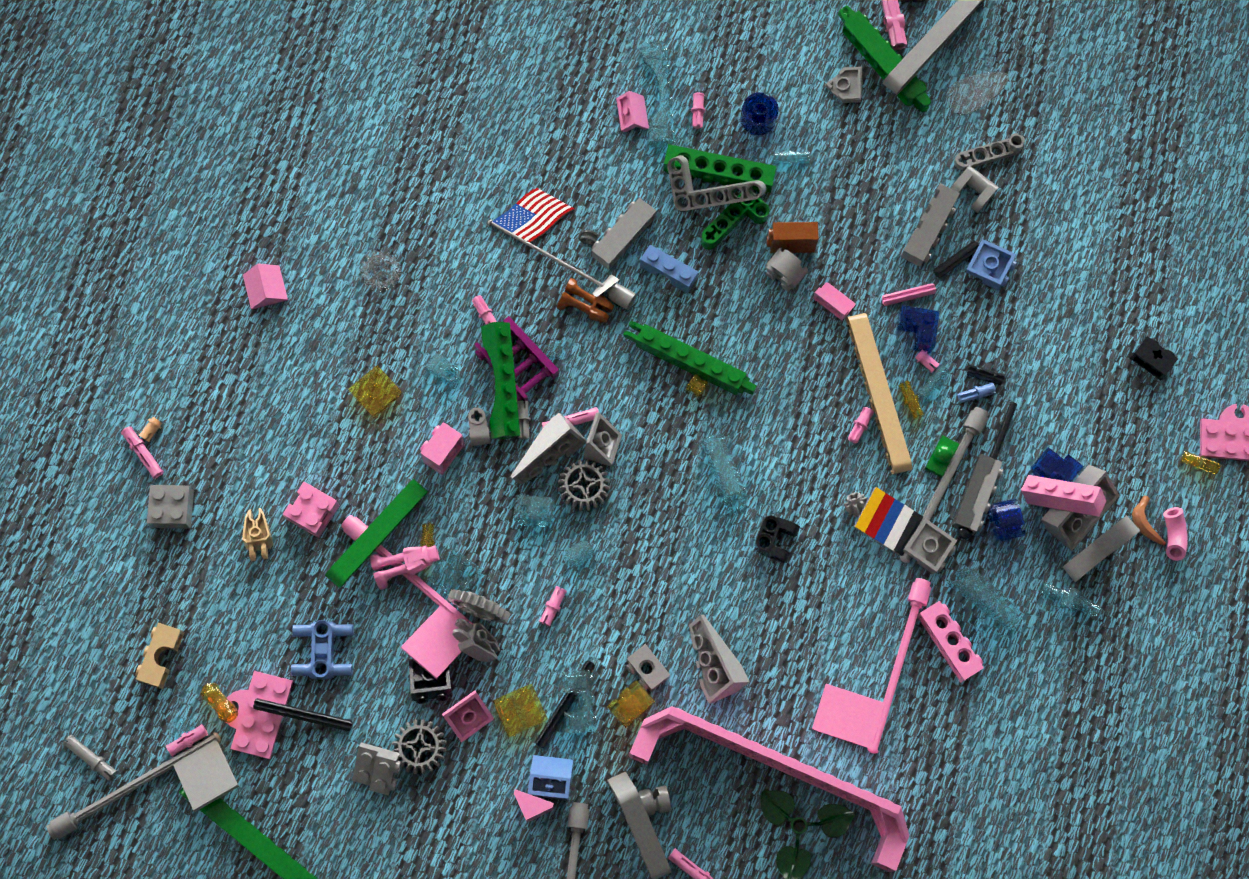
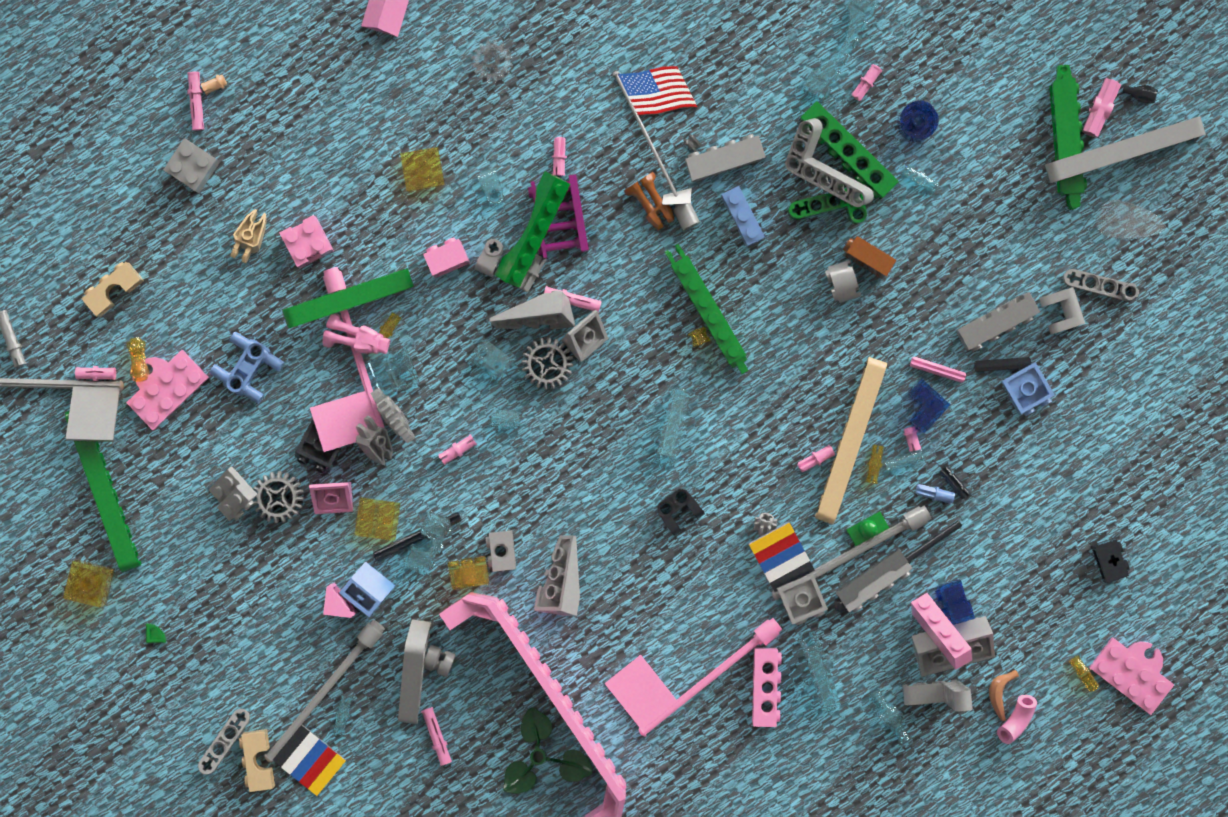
camera: 35 degrees right, 15 degrees up
black axle [253,698,353,731] -> none
bright pink panel [616,91,649,132] -> none
bright pink panel [813,282,855,321] -> none
light grey plate [825,67,863,103] -> none
clear blue brick [988,498,1026,541] -> none

